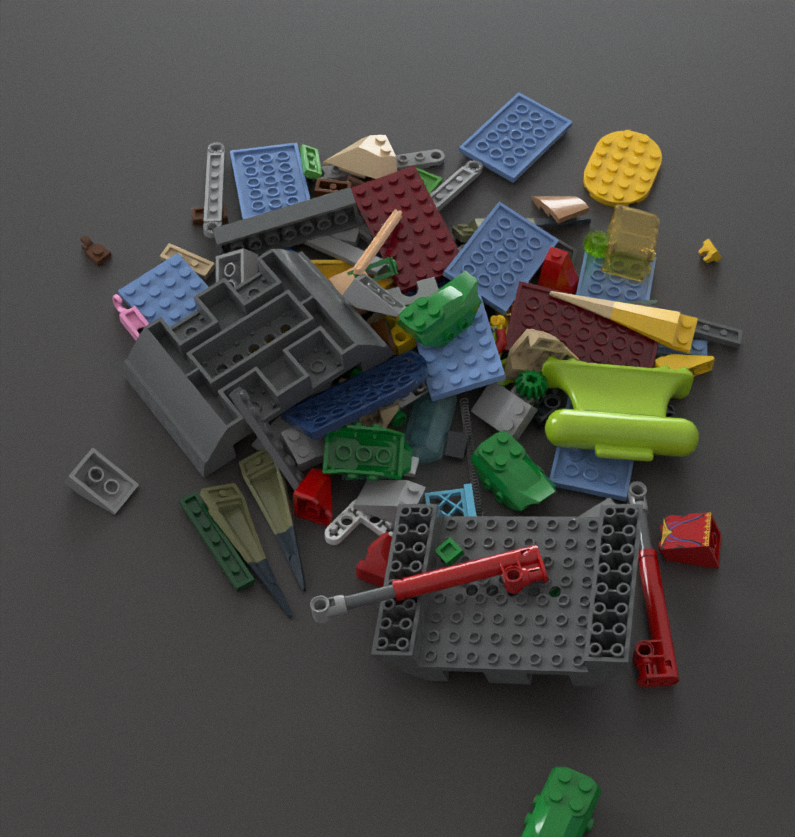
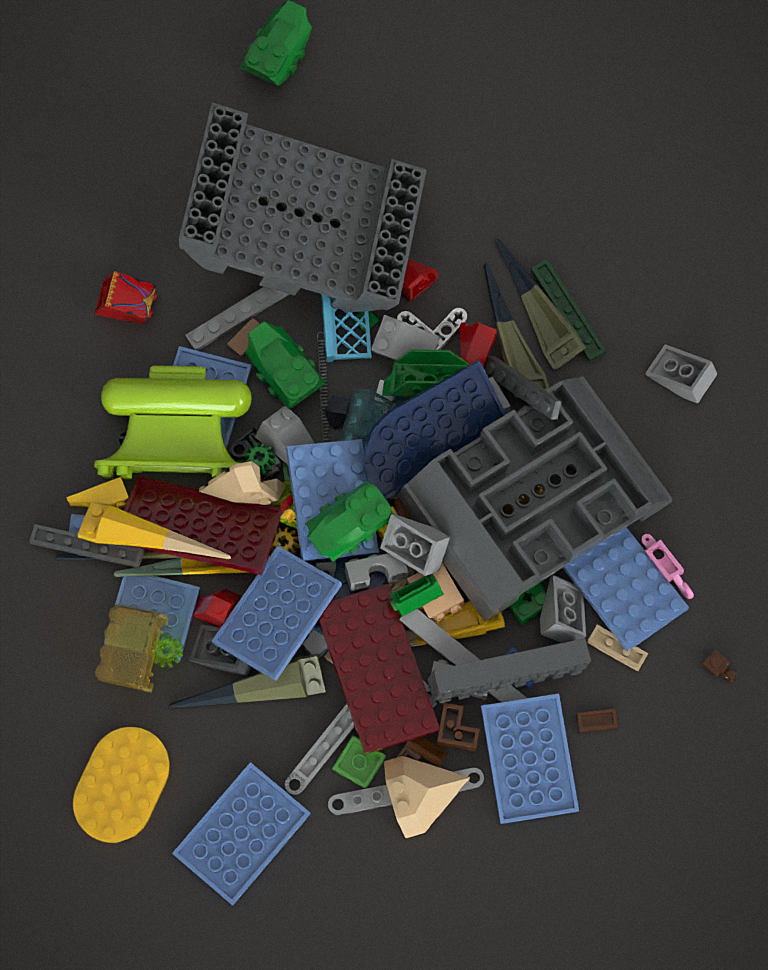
camera: 175 degrees left, 20 degrees up
light grey plate [203,142,225,238] -> none
bright green plate [300,144,322,179] -> none
red piece [310,545,548,623] -> none
light nougat axle [353,210,402,276] -> none
green plate [434,537,464,566] -> none
medium nougat slope [532,196,589,224] -> none
red piece [626,481,679,687] -> none
yellow tile [698,239,723,263] -> none
none -> medium nougat tile [227,318,260,358]

